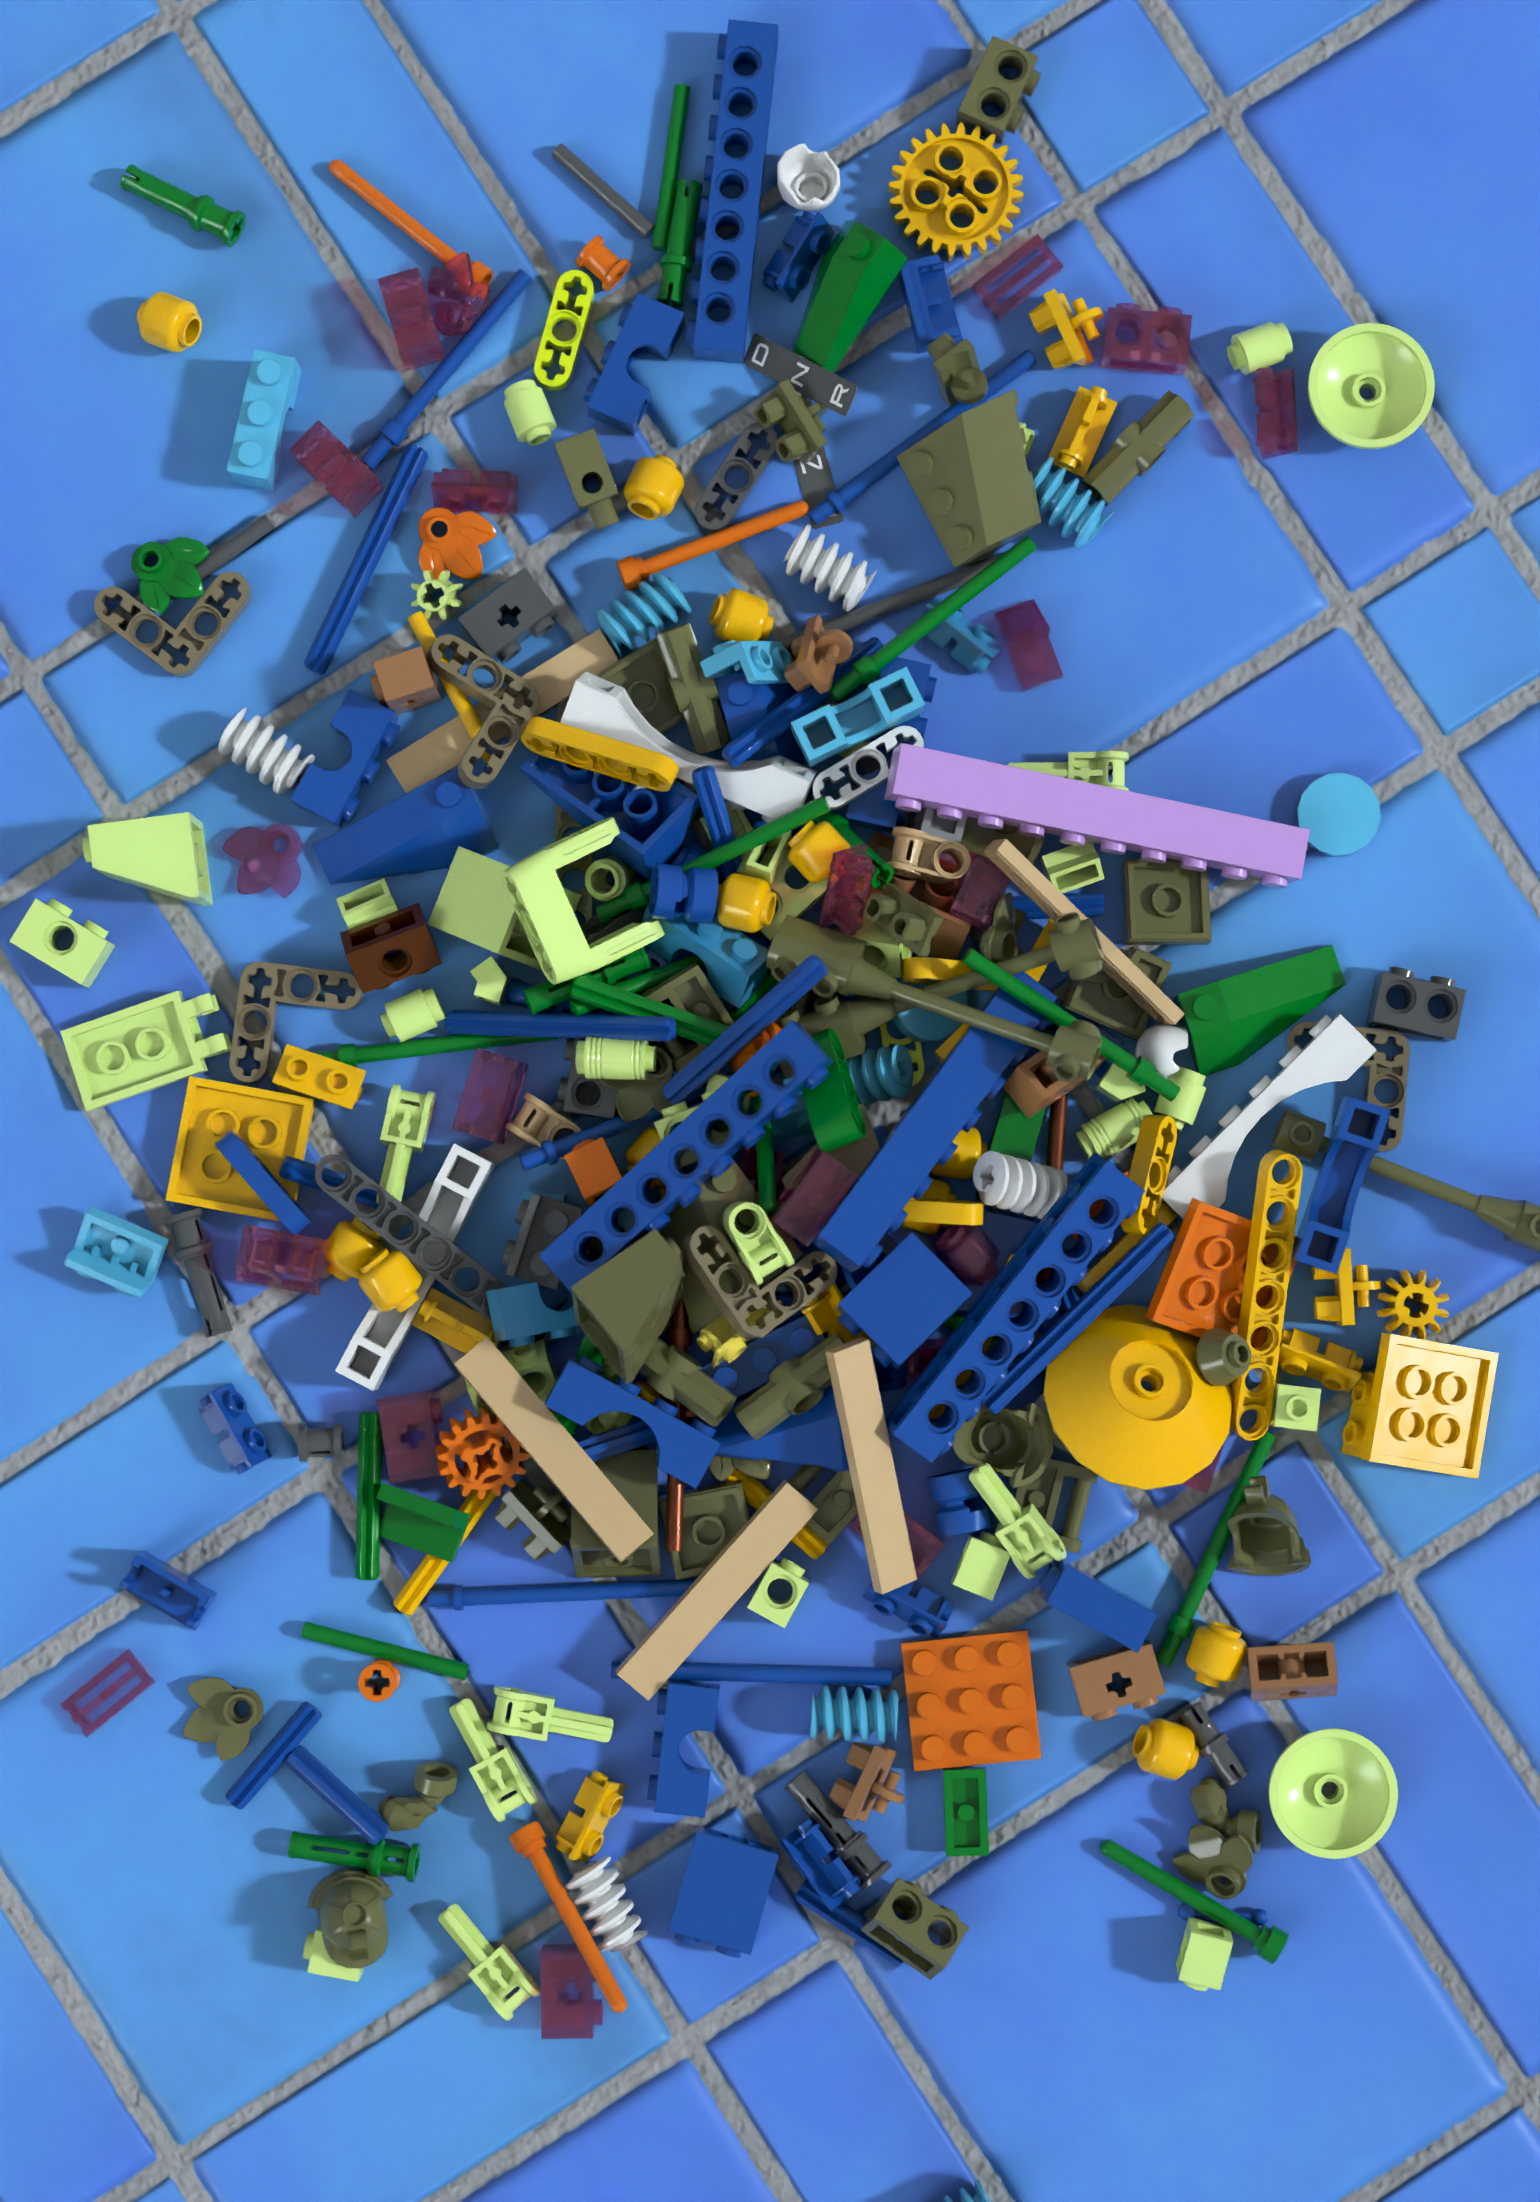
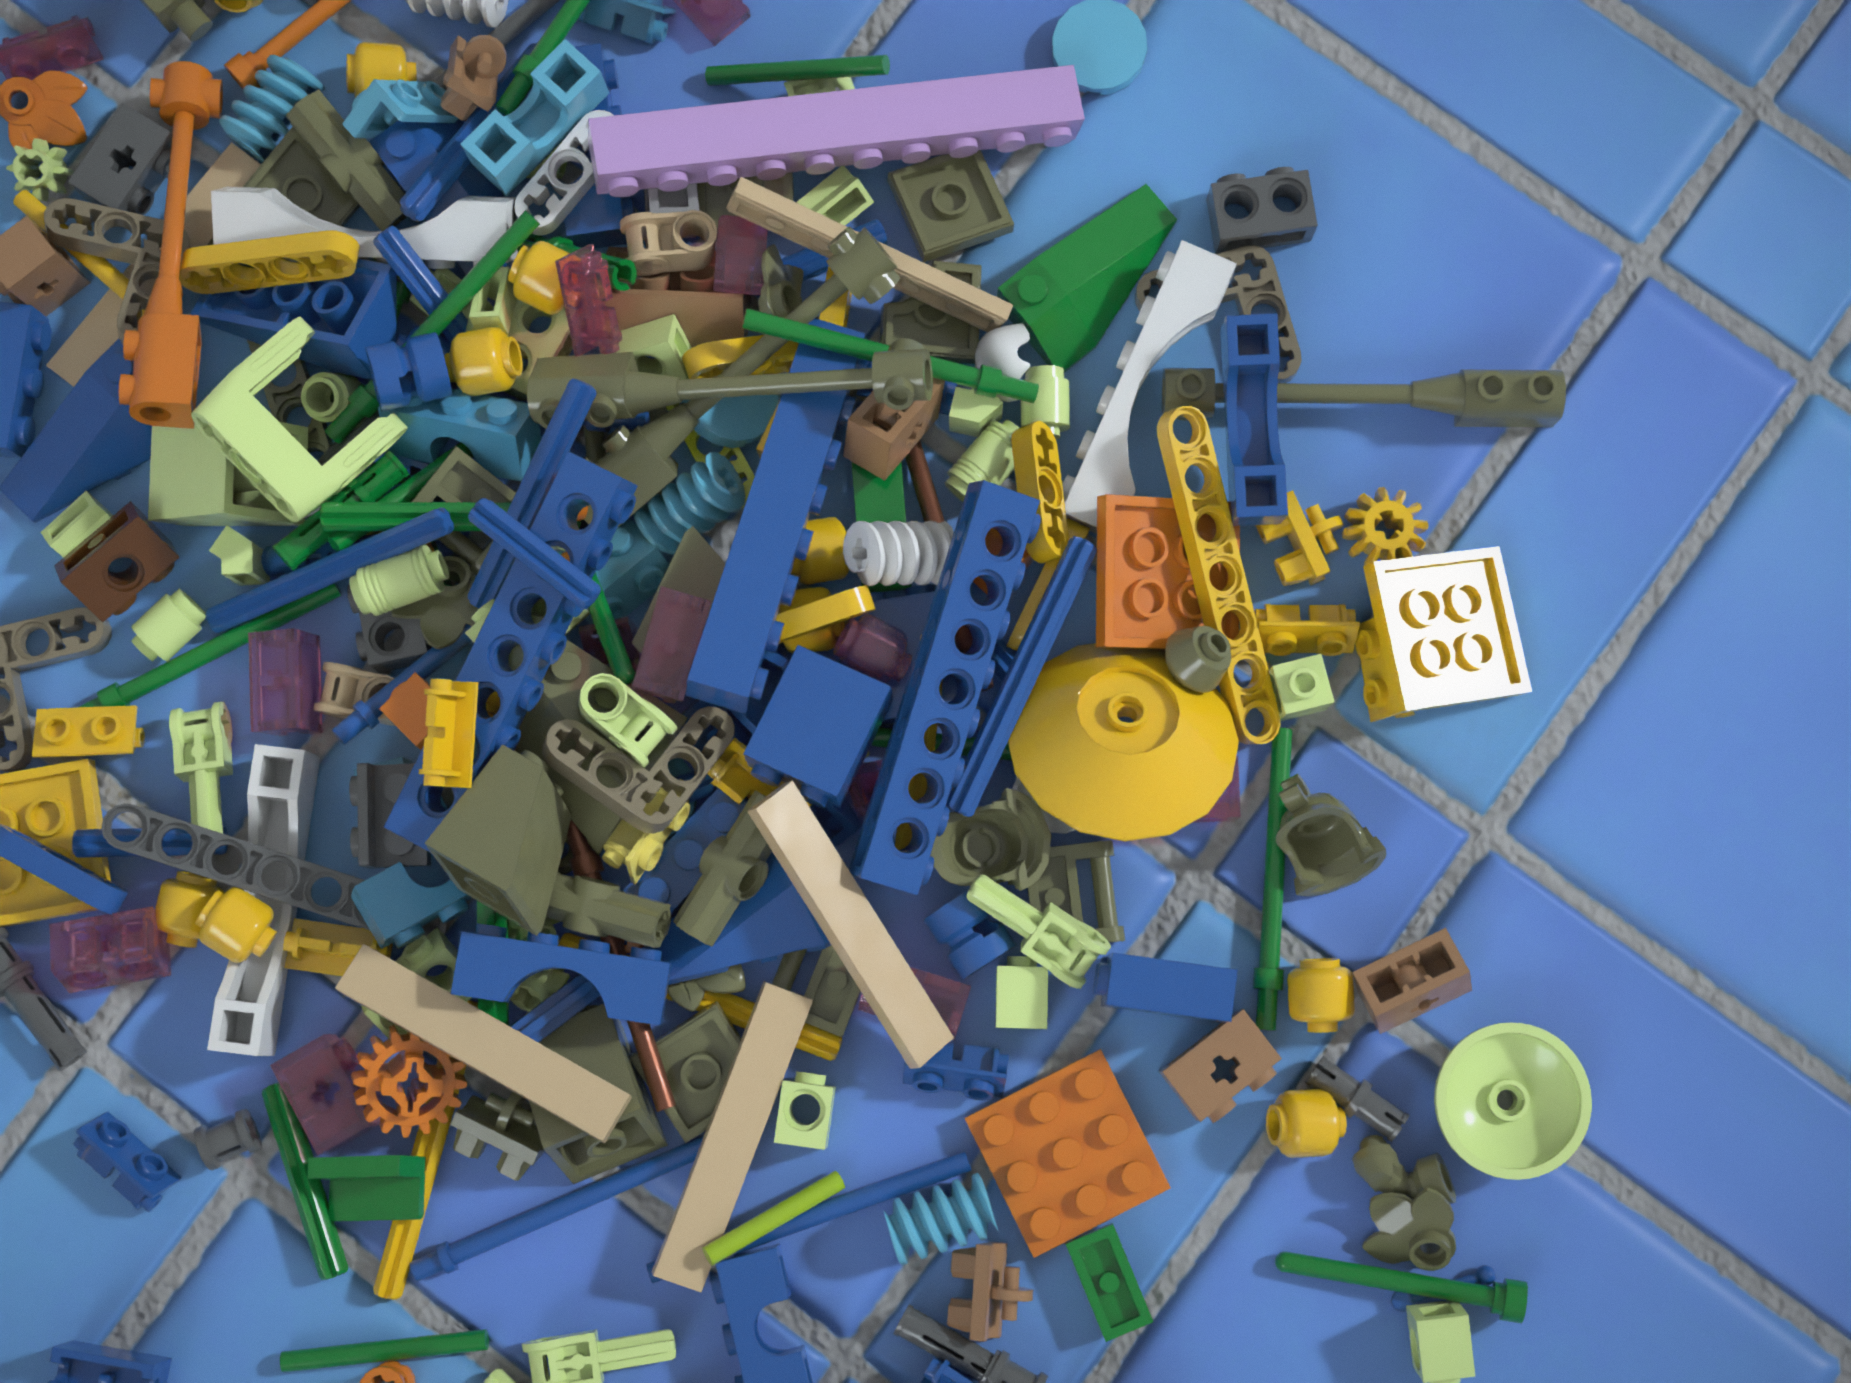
camera: 20 degrees left, 5 degrees down
green beam [802,1027,866,1153] -> none
olive hips [863,883,944,957] -> none
none -> orange bar [119,61,223,429]
none -> yellow hinge [418,679,479,788]
none -> blue axle [468,498,601,609]
none -> lime bar [702,1171,845,1266]
none -> green bar [705,55,890,86]

